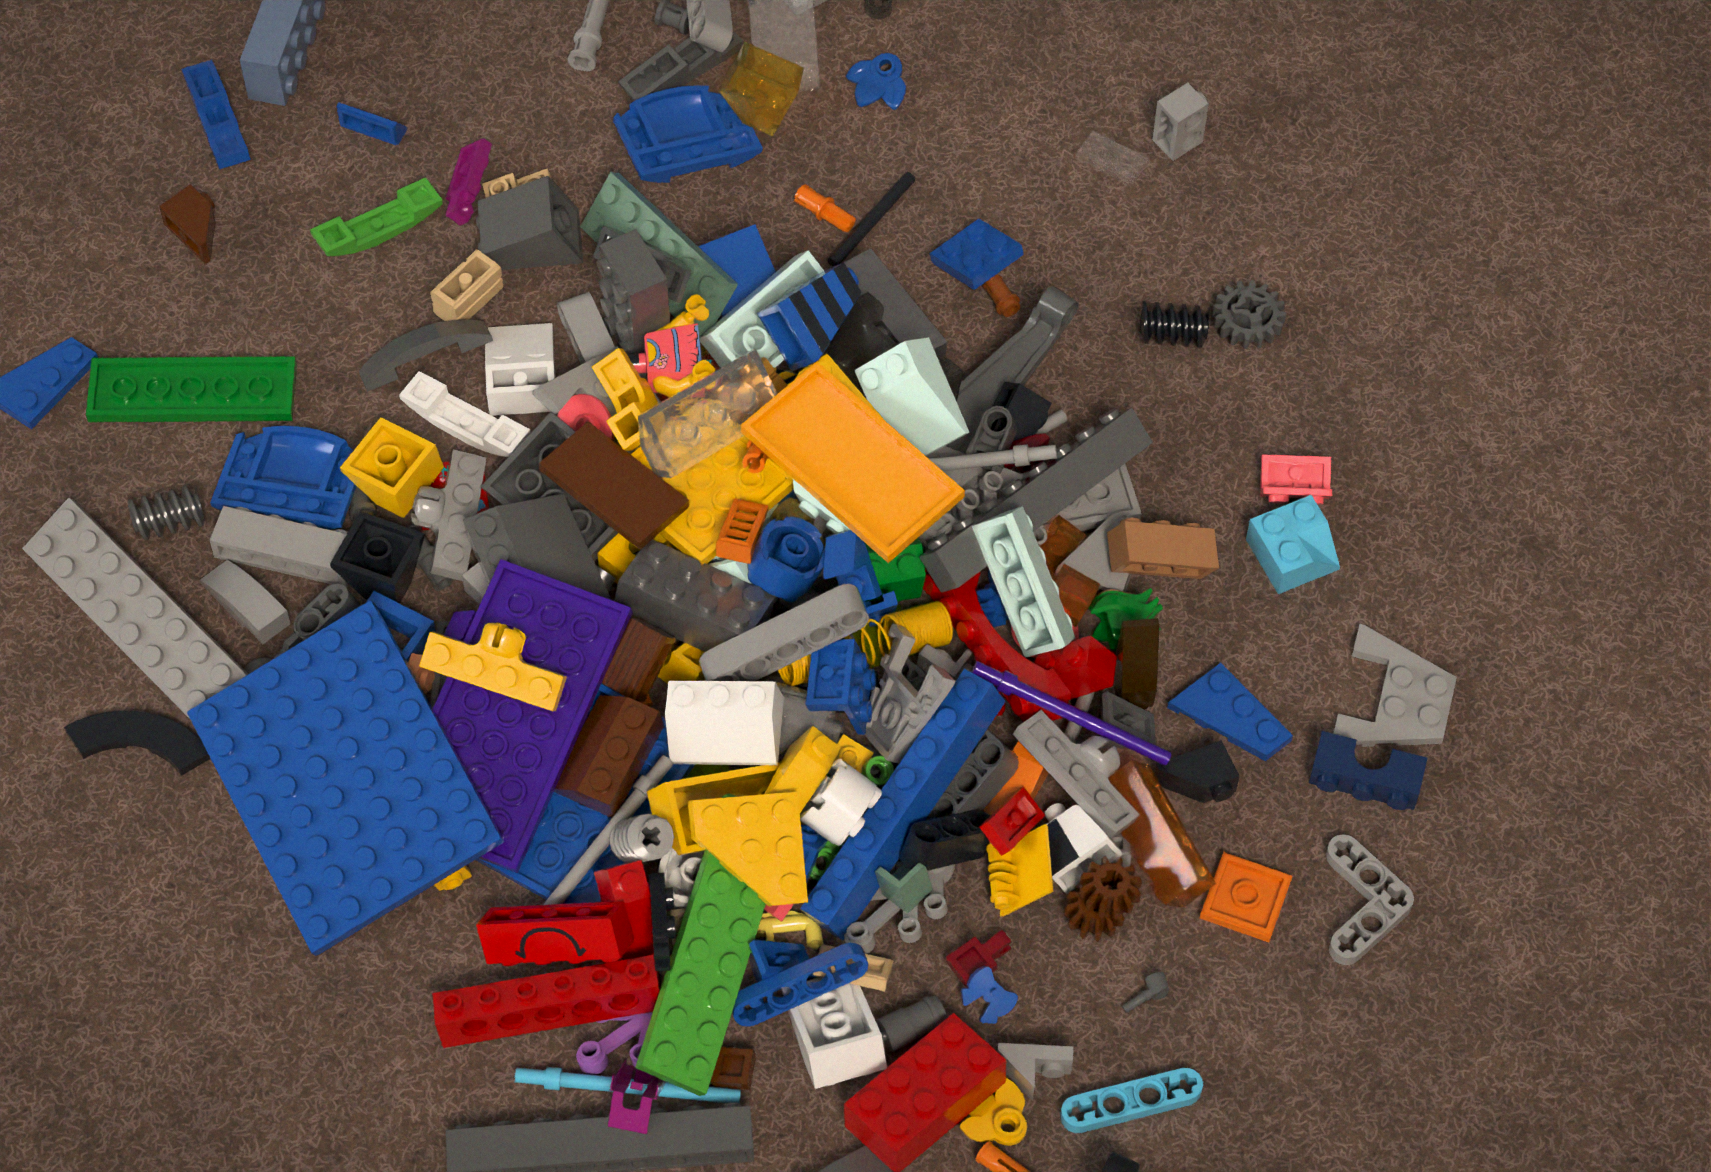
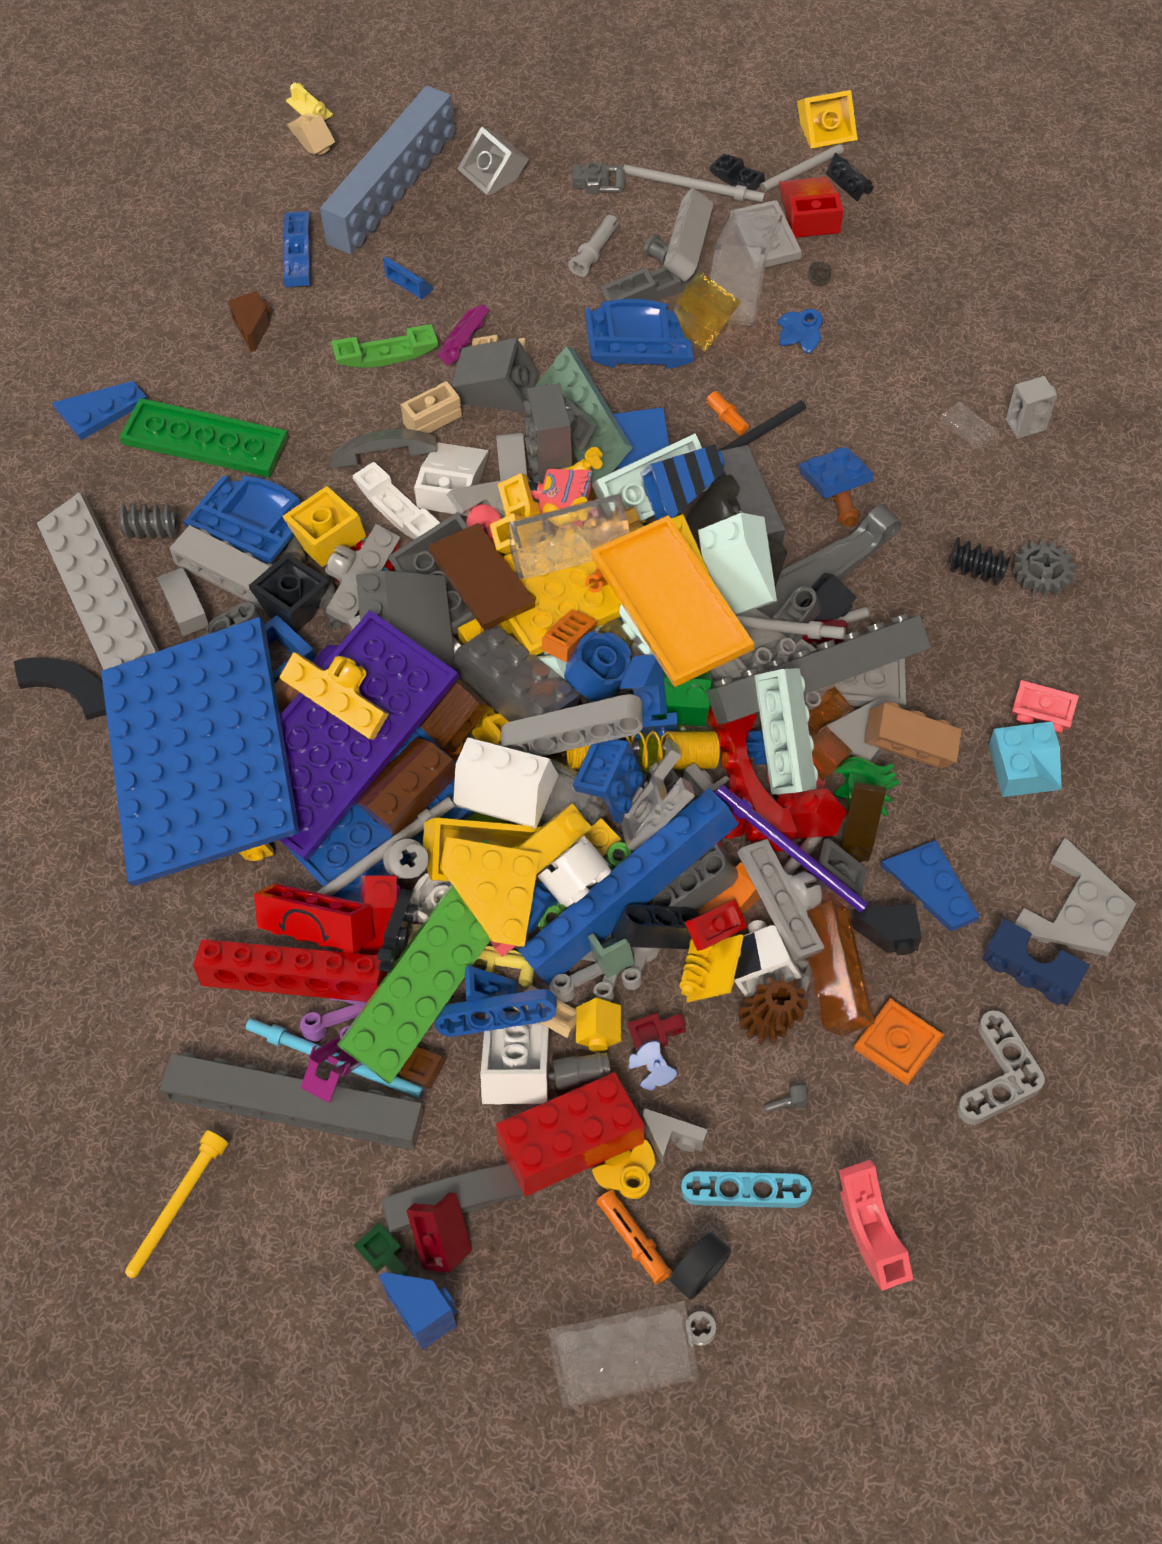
camera: 20 degrees right, 0 degrees up
none -> yellow brick [576,998,621,1052]
none -> coral arch [839,1160,913,1291]

